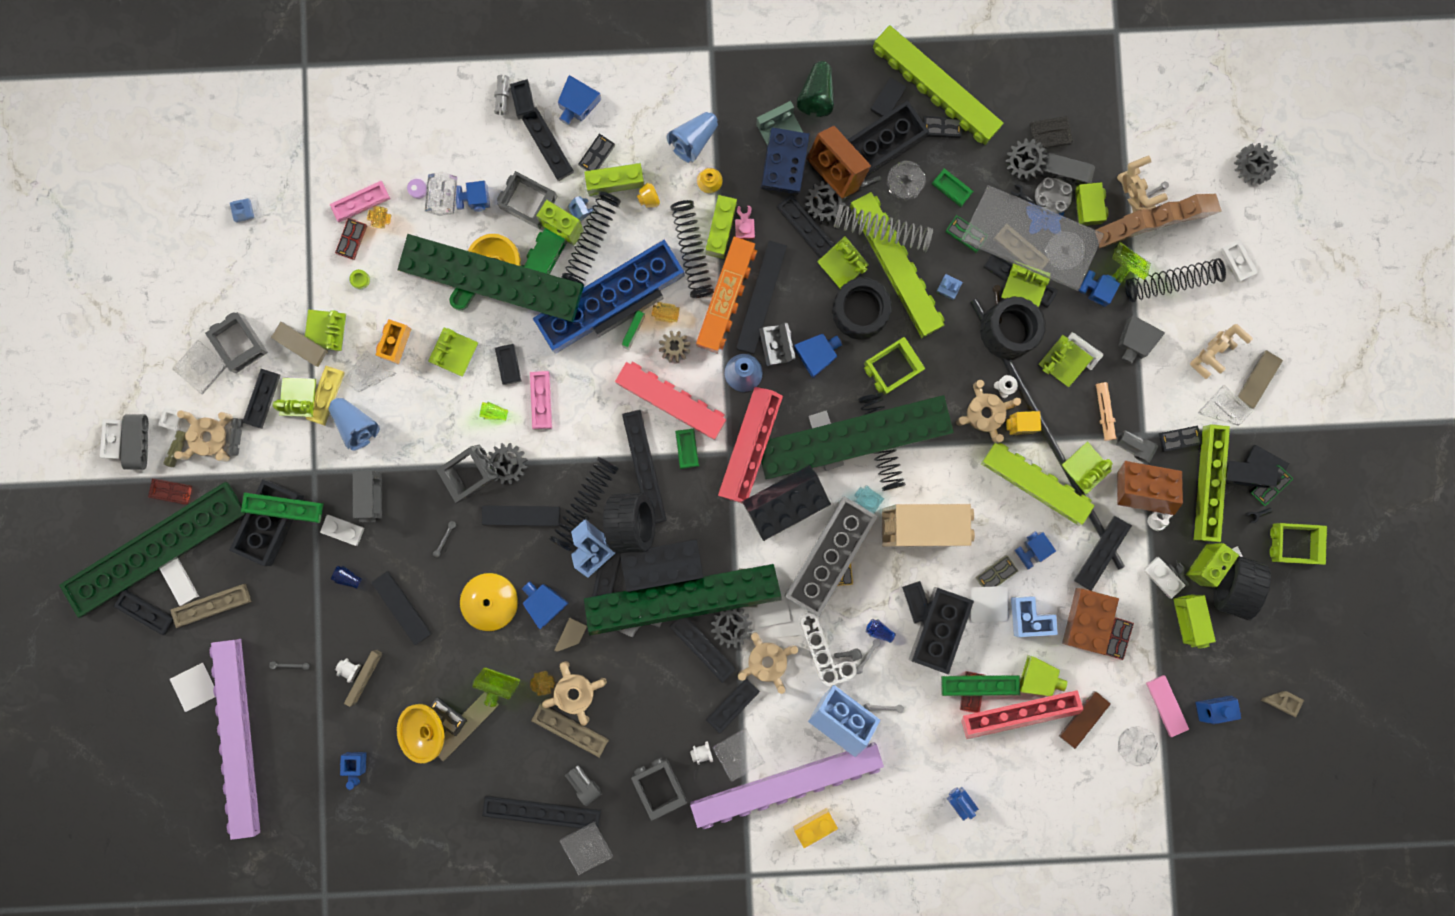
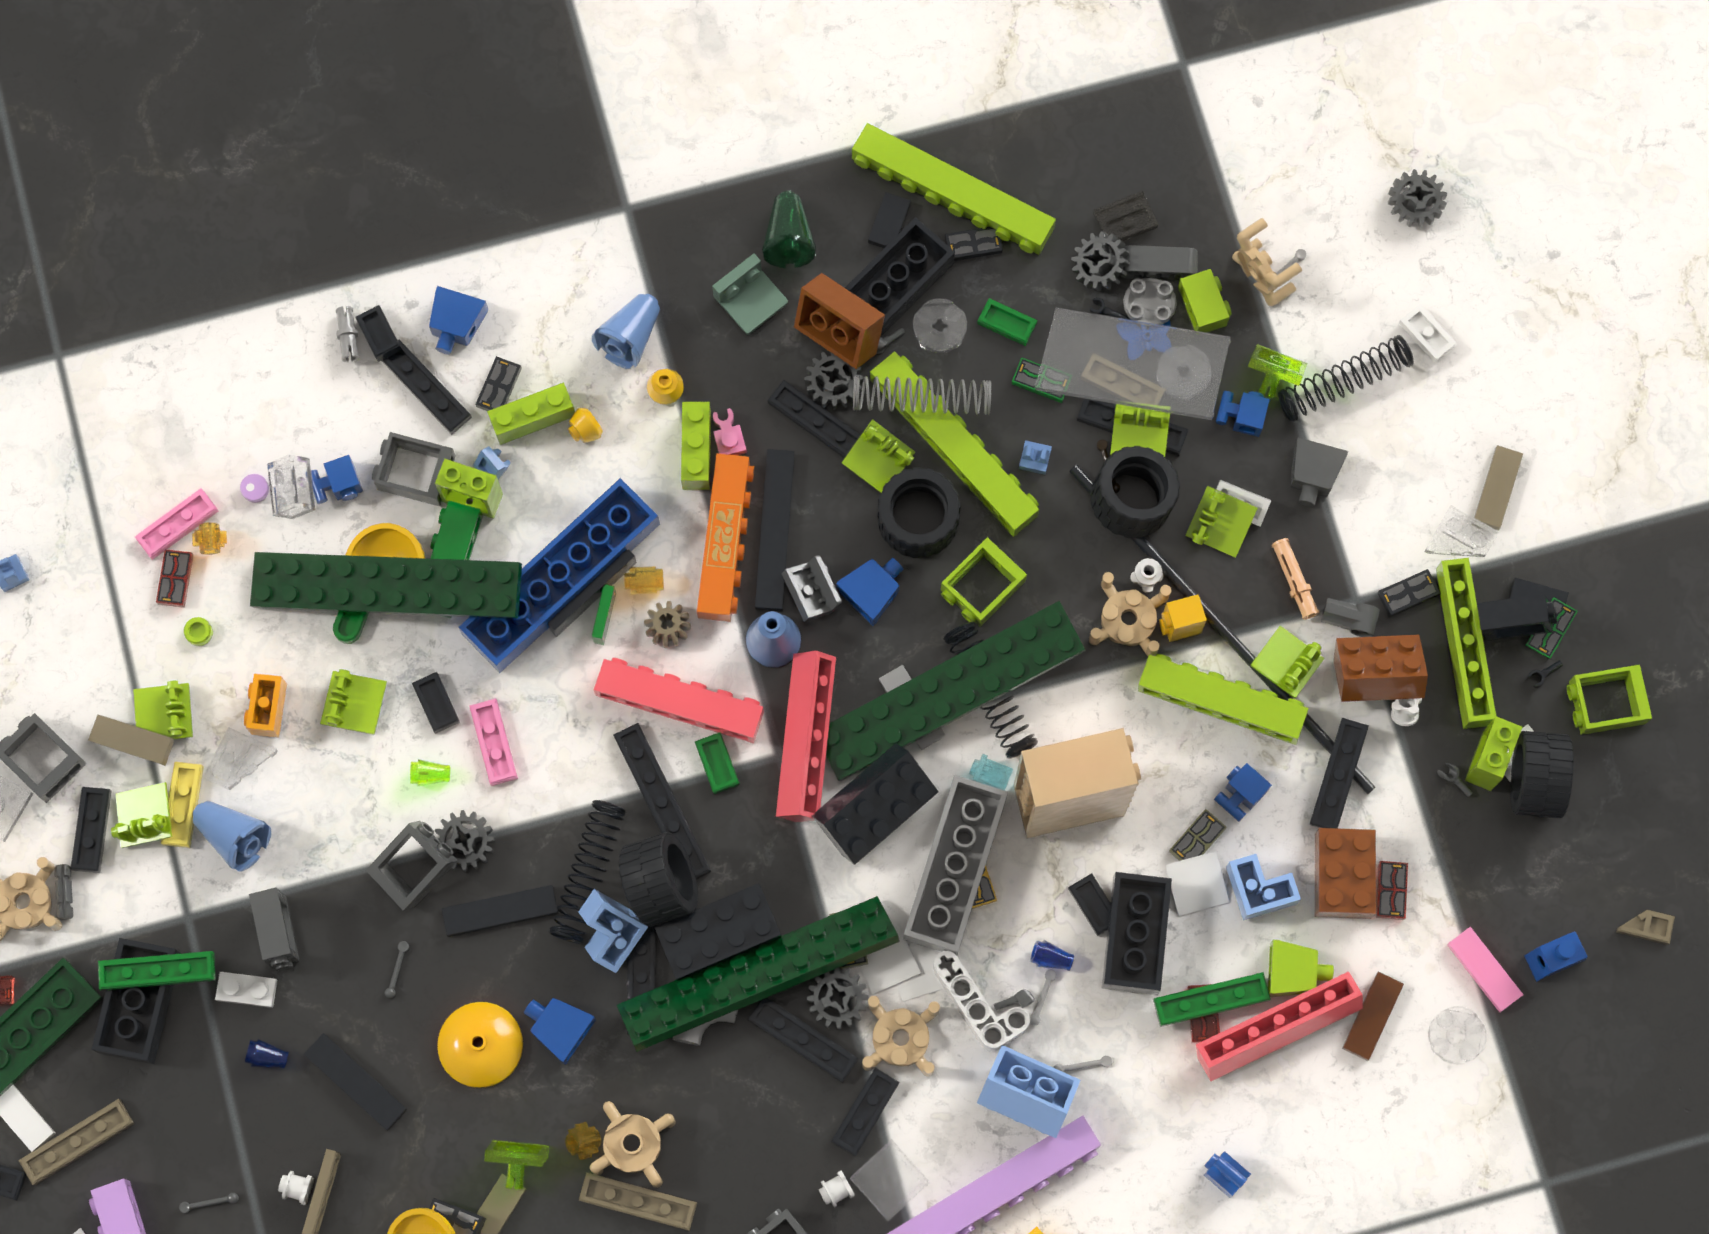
camera: 10 degrees left, 10 degrees down
dark tan tile [554,618,587,652] -> none
black piece [561,191,621,285] -> none
black piece [670,200,714,298] -> none
dark blue piece [761,127,810,195] -> none
medium nougat arch [1094,194,1222,248] -> none
white plate [1143,557,1186,599] -> none
lime window [1173,594,1216,648] -> none
tan plate [1190,324,1253,379] -> none

